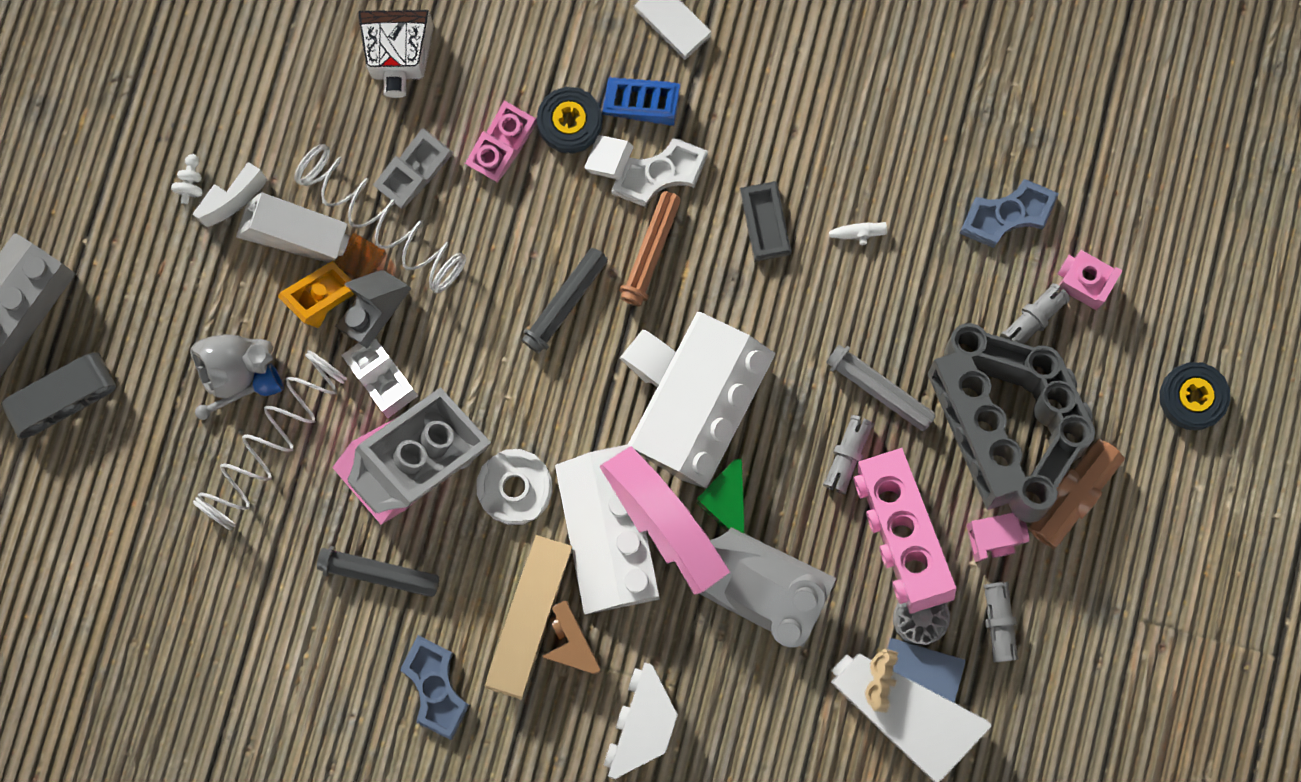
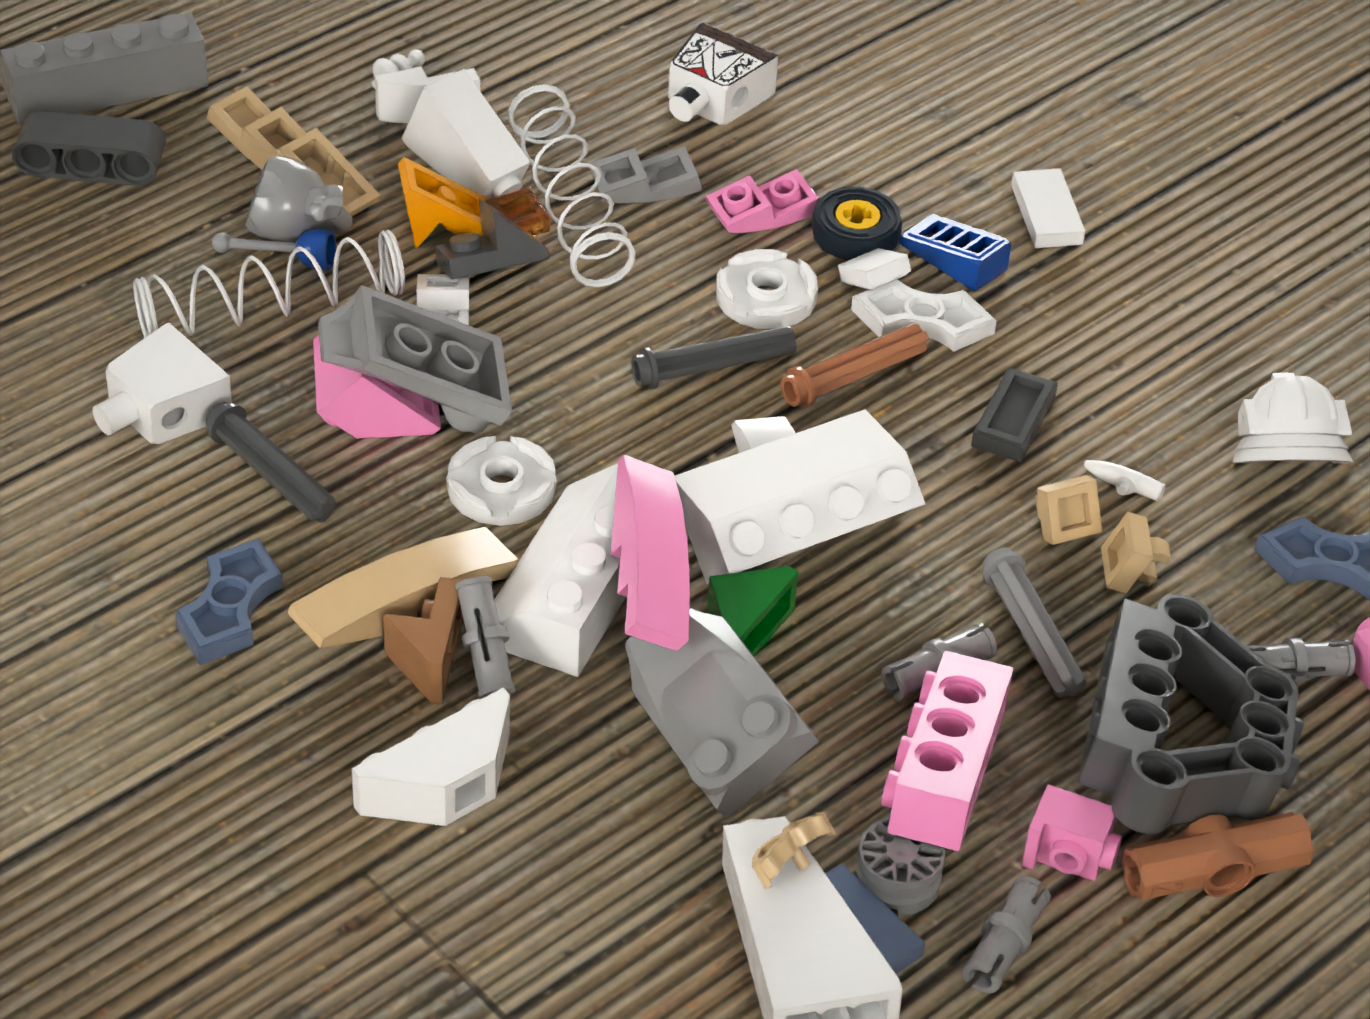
camera: 25 degrees right, 35 degrees down
none -> white torso [92,322,232,444]
none -> tan slope [207,86,381,217]
none -> light grey pin [455,576,516,699]
none -> white tile [716,249,818,329]
none -> tan tile [1035,475,1102,545]
none -> tan tile [1101,511,1171,594]
none -> white helmet [1233,373,1354,464]

